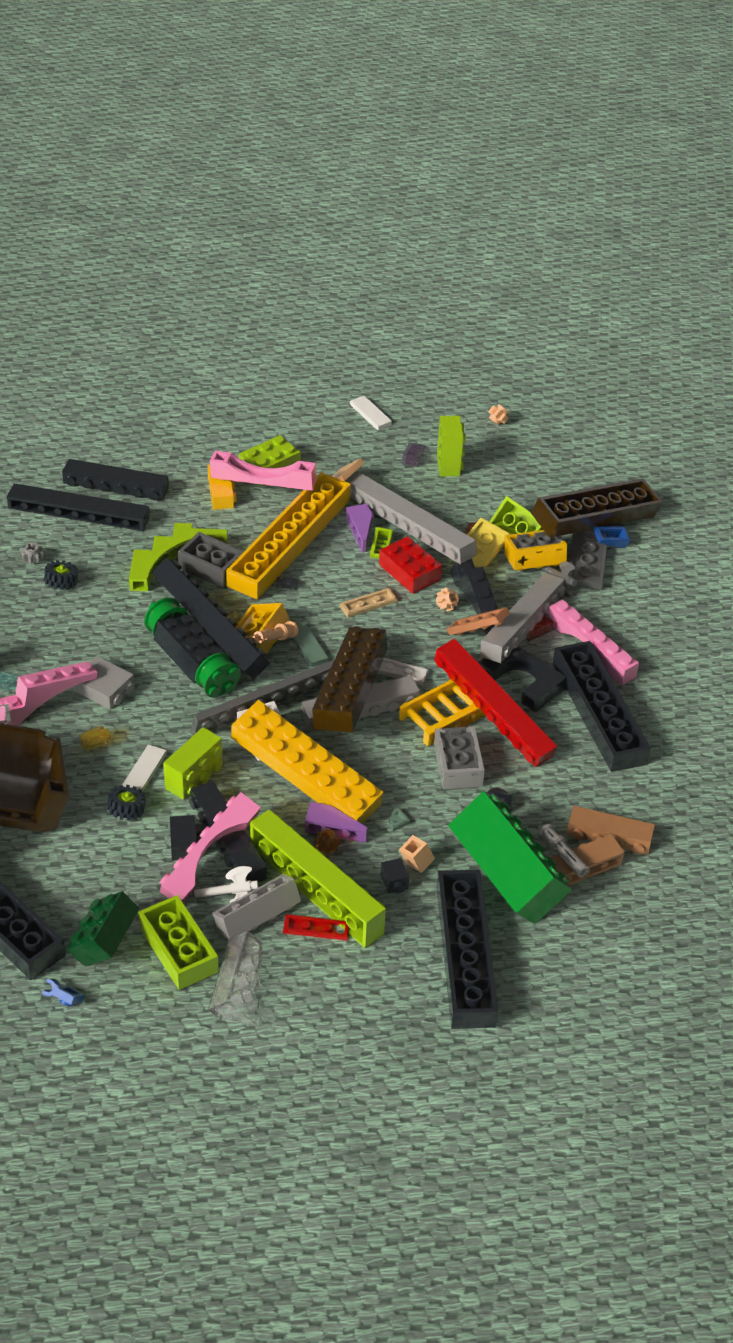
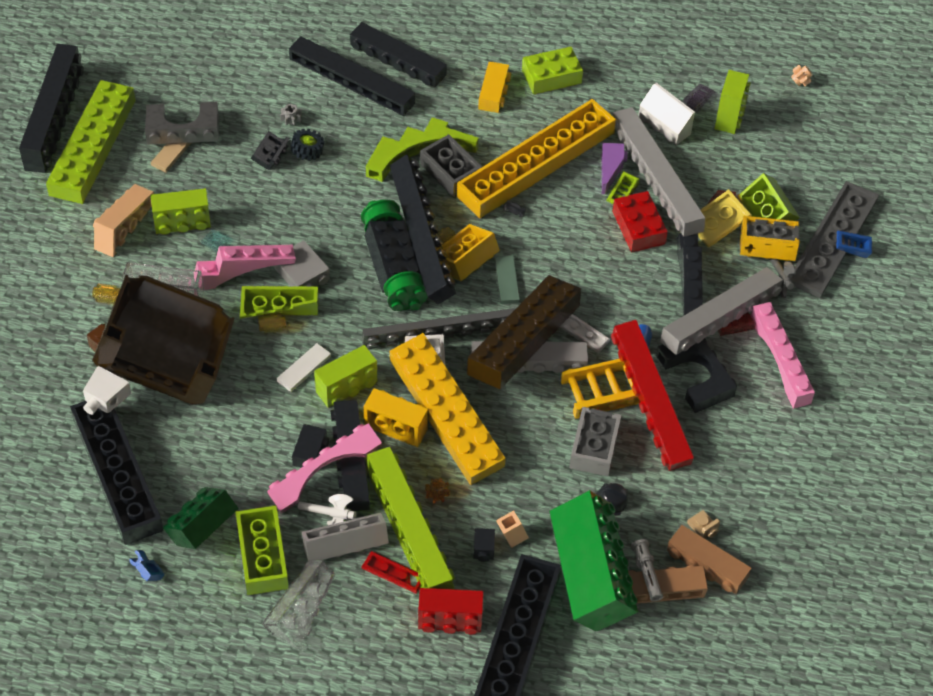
camera: 20 degrees right, 10 degrees up
black wheel [107,785,146,821] -> none
bright pink arch [210,451,317,490] -> none
light nougat pin [253,621,298,644] -> none
medium lavender slope [305,802,367,843] -> none
light nougat tile [332,458,364,481] -> none
tan tile [340,588,397,618] -> none
white tile [350,396,392,430] -> none
sand green tile [389,807,410,832] -> none
light nougat gear [436,587,459,611] -> none
nougat plate [446,607,510,635] -> none
dark brown brick [531,478,663,538] -> none
black brick [552,641,651,772] -> none
none -> lime wedge [240,286,319,319]
none -> black bracket [250,131,290,170]
none -> yellow brick [364,388,428,448]
none -> red brick [418,588,483,635]
none -> white slope [639,83,695,145]
none -> tan bracket [687,510,720,539]

